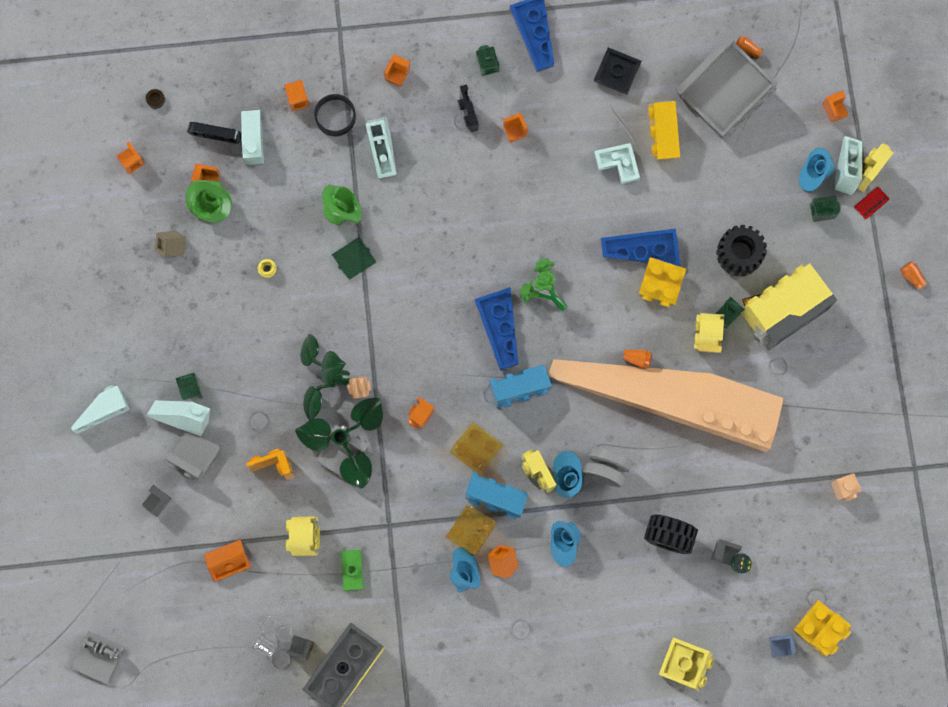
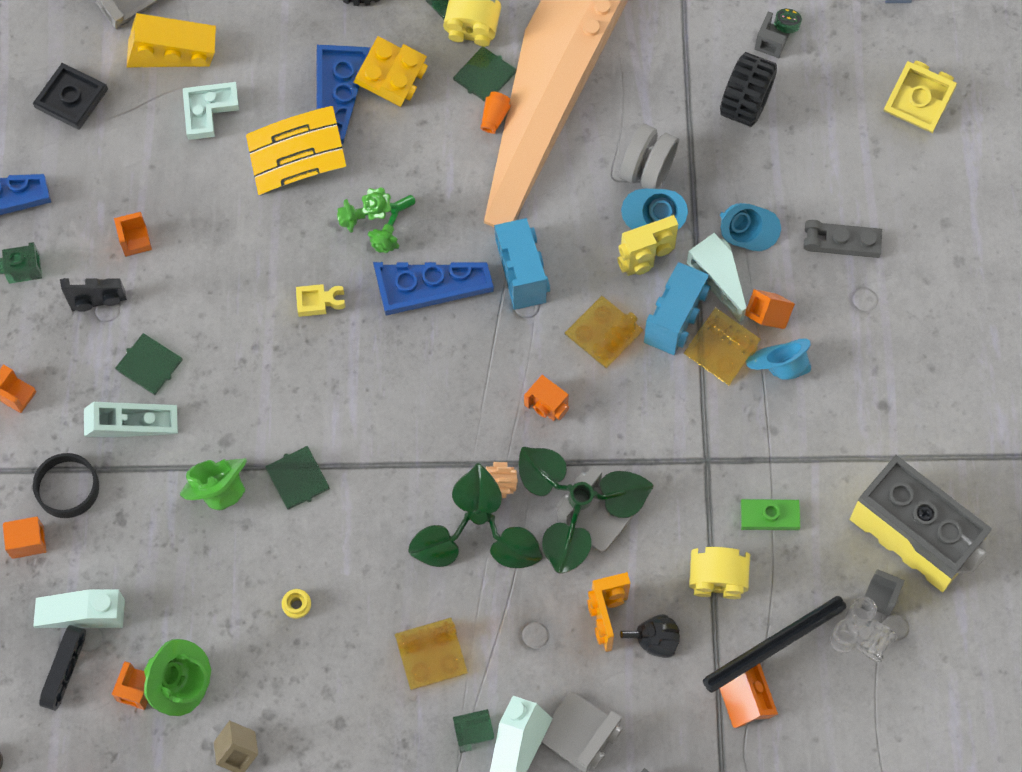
camera: 80 degrees left, 10 degrees down
none -> clear green piece [115,333,183,395]
none -> yellow sticker [246,106,346,195]
none -> light yellow plate [296,284,345,317]
none -> clear yellow hinge [395,618,468,690]
none -> clear green piece [453,46,516,102]
none -> black piece [620,614,680,658]
none -> light aqua slope [687,233,746,322]
none -> black axle [703,596,847,693]
none -> dark grey plate [804,220,882,258]

